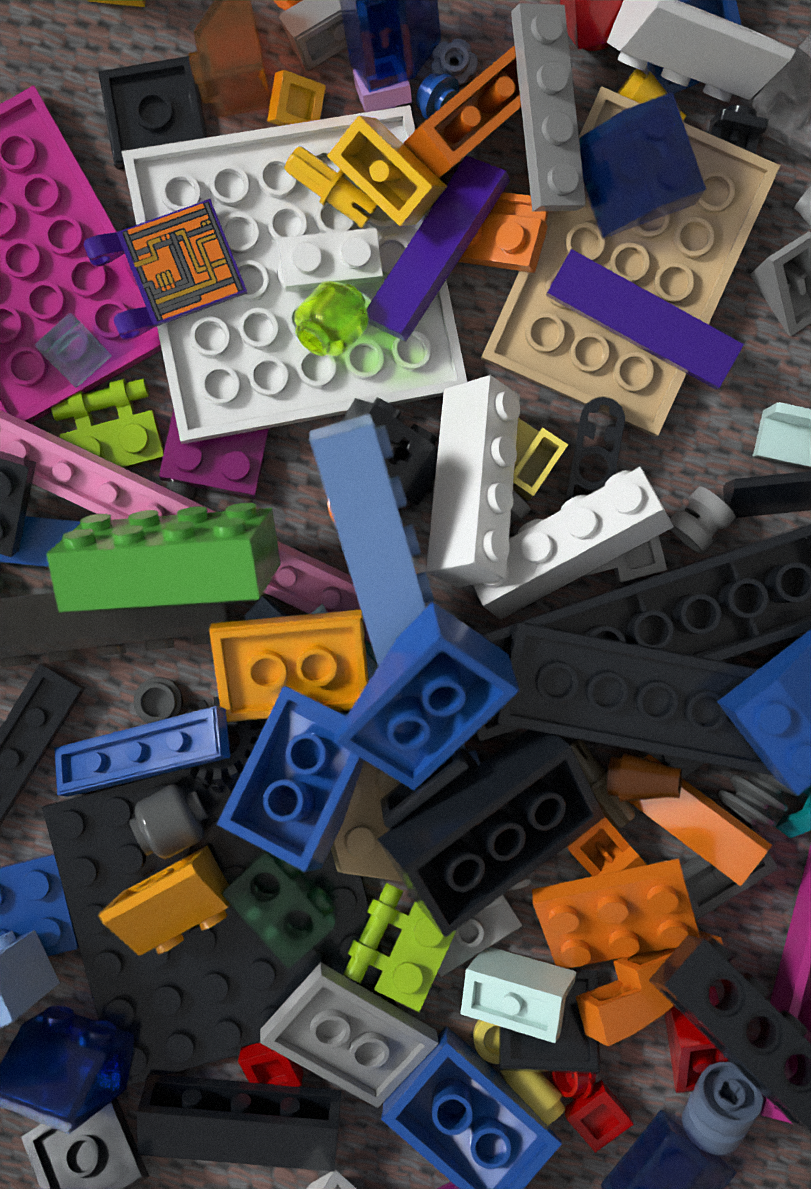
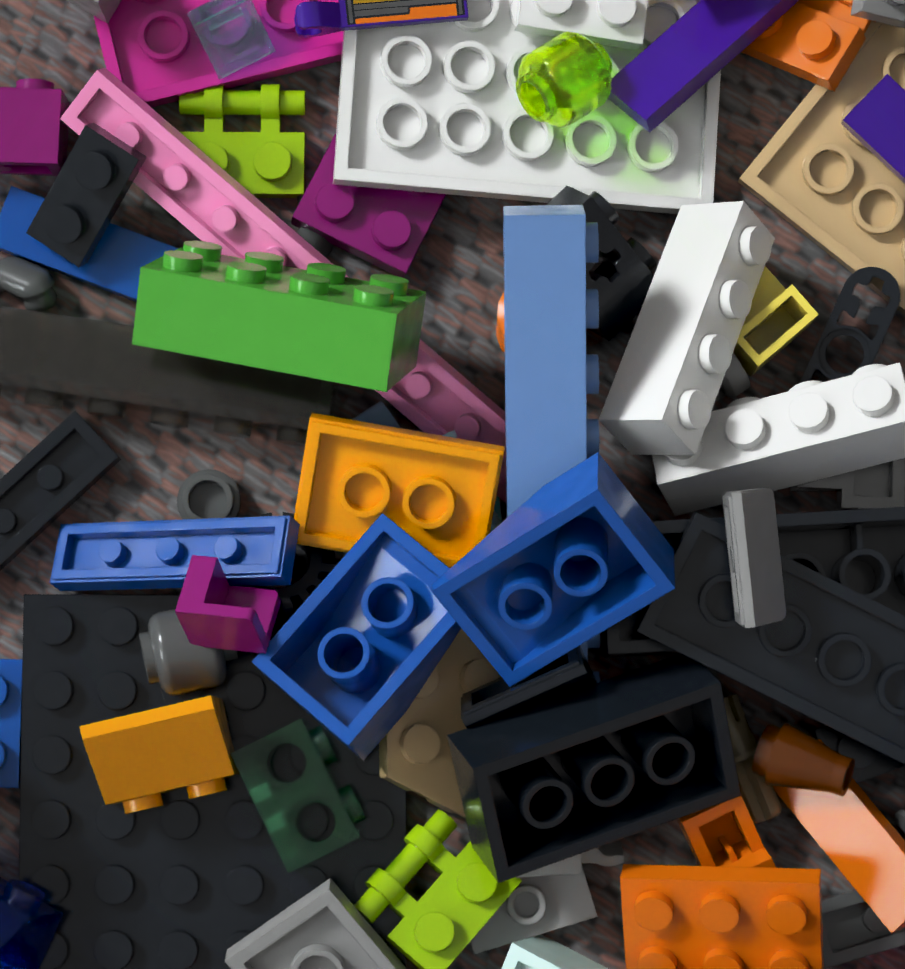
camera: 15 degrees right, 5 degrees down
none -> magenta panel [175,555,281,654]
none -> light grey slope [722,487,786,628]

